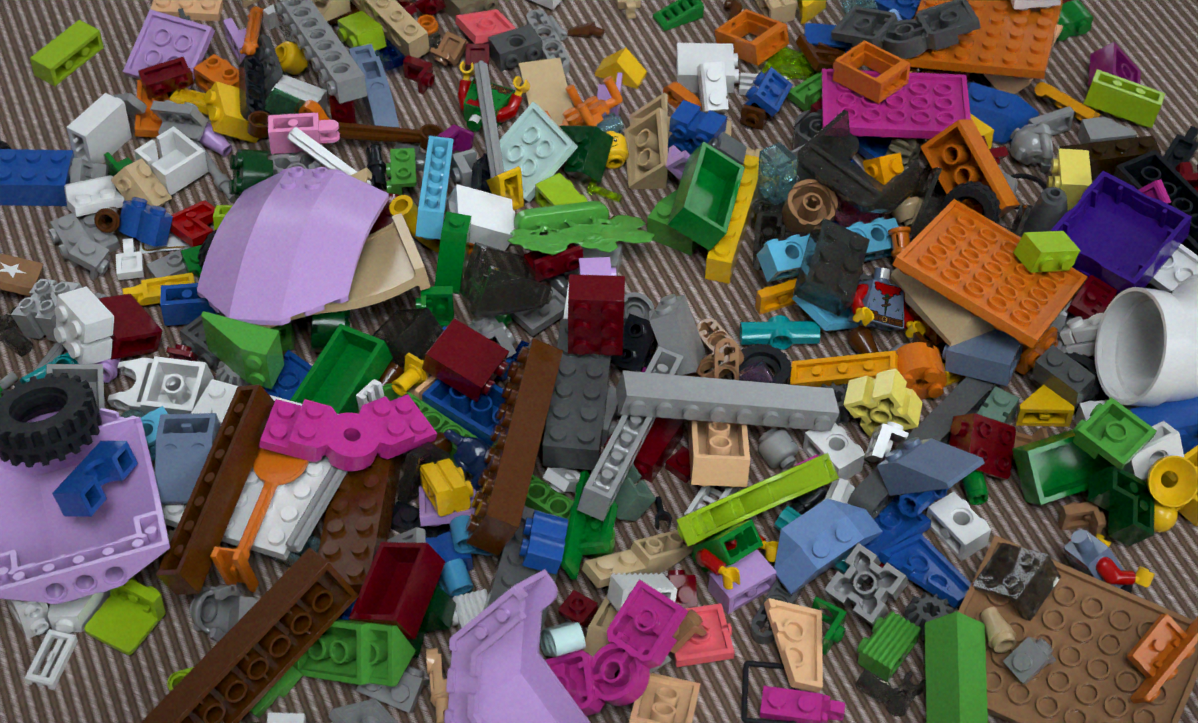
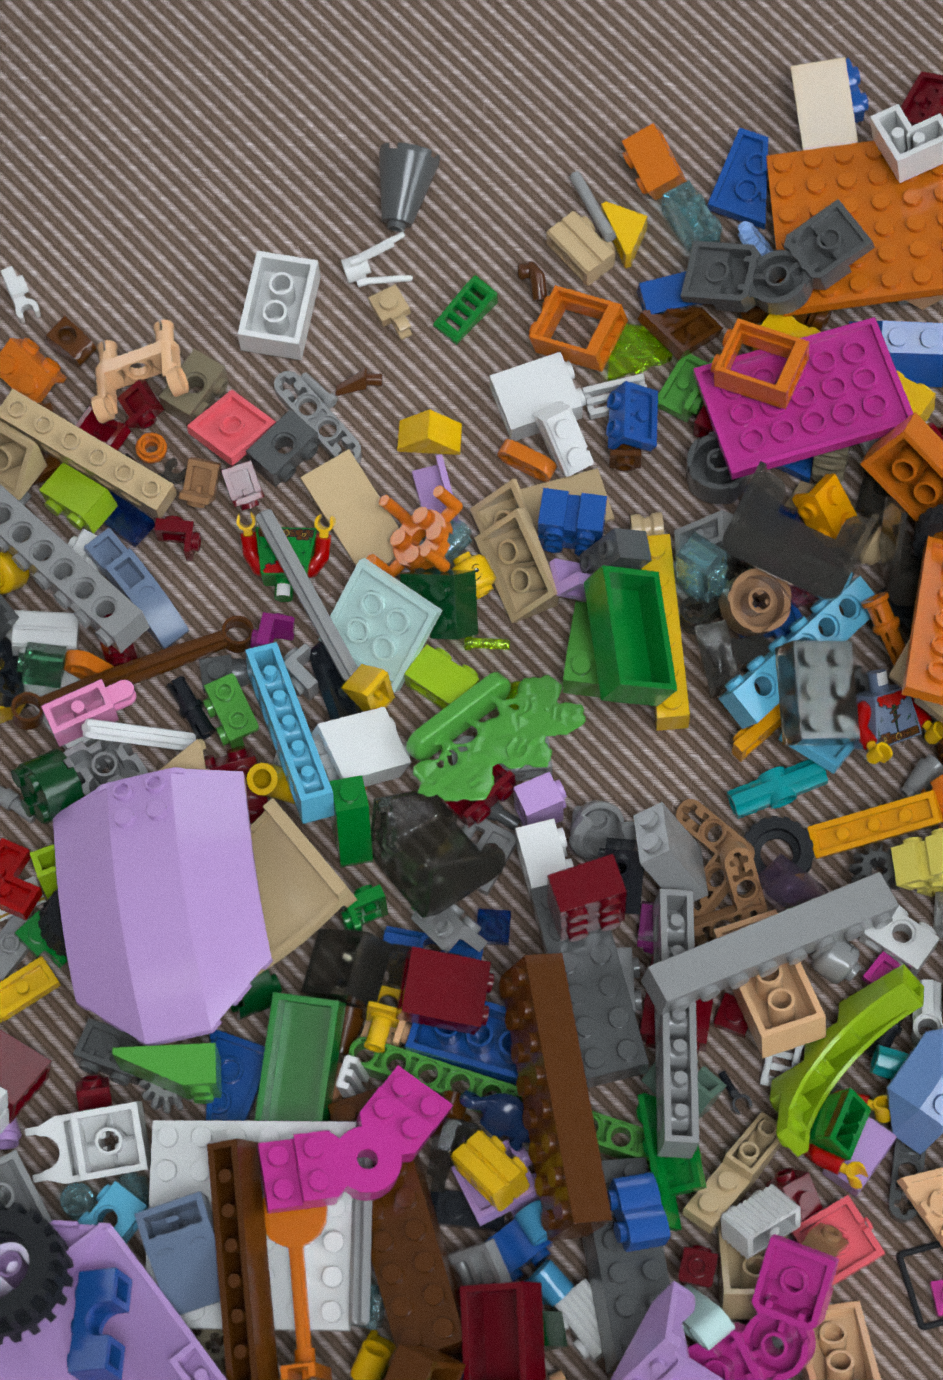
camera: 15 degrees left, 20 degrees up
blue brick [160,283,217,326] -> none
white plate [543,468,581,494] -> none
reddish brown cone [847,325,879,354] -> none

